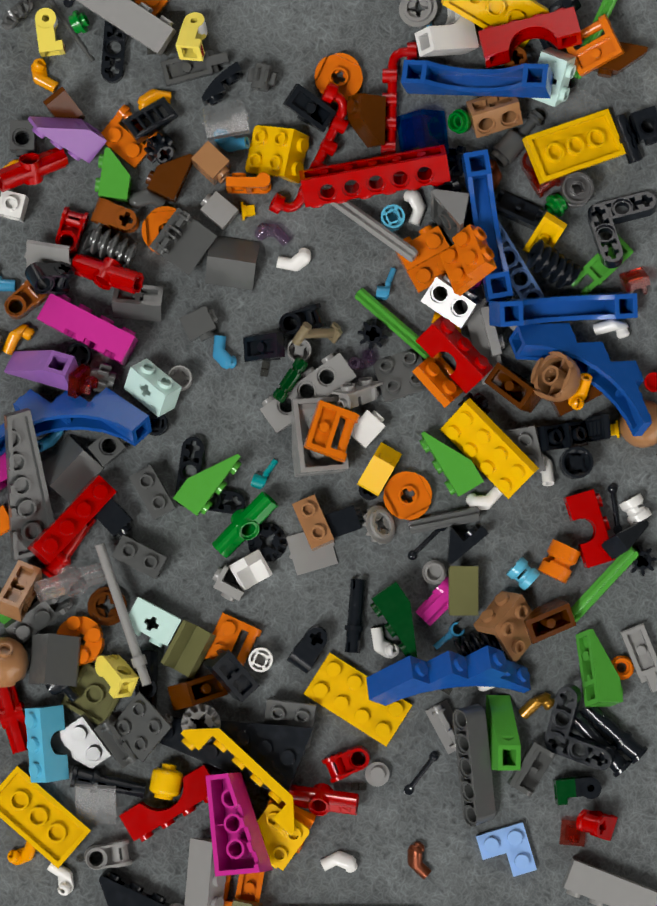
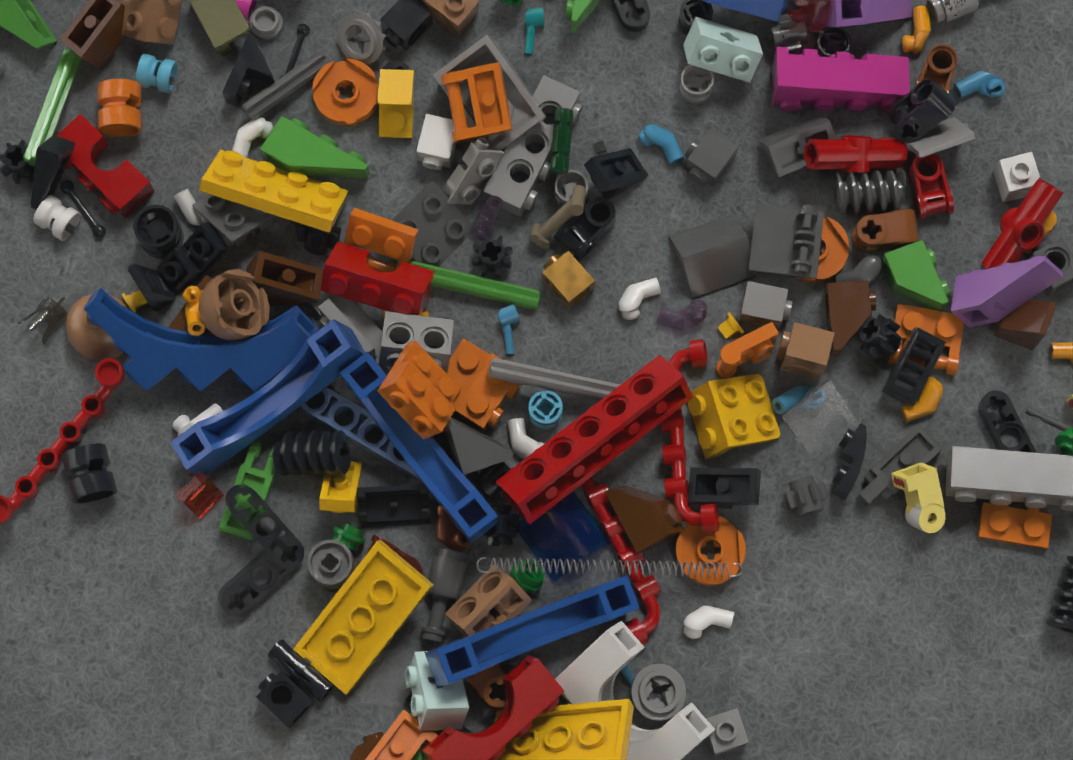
camera: 155 degrees right, 10 degrees down
none -> light grey piece [476,557,743,578]
none -> pearl gold brick [542,251,595,310]
none -> white arm [683,606,734,639]

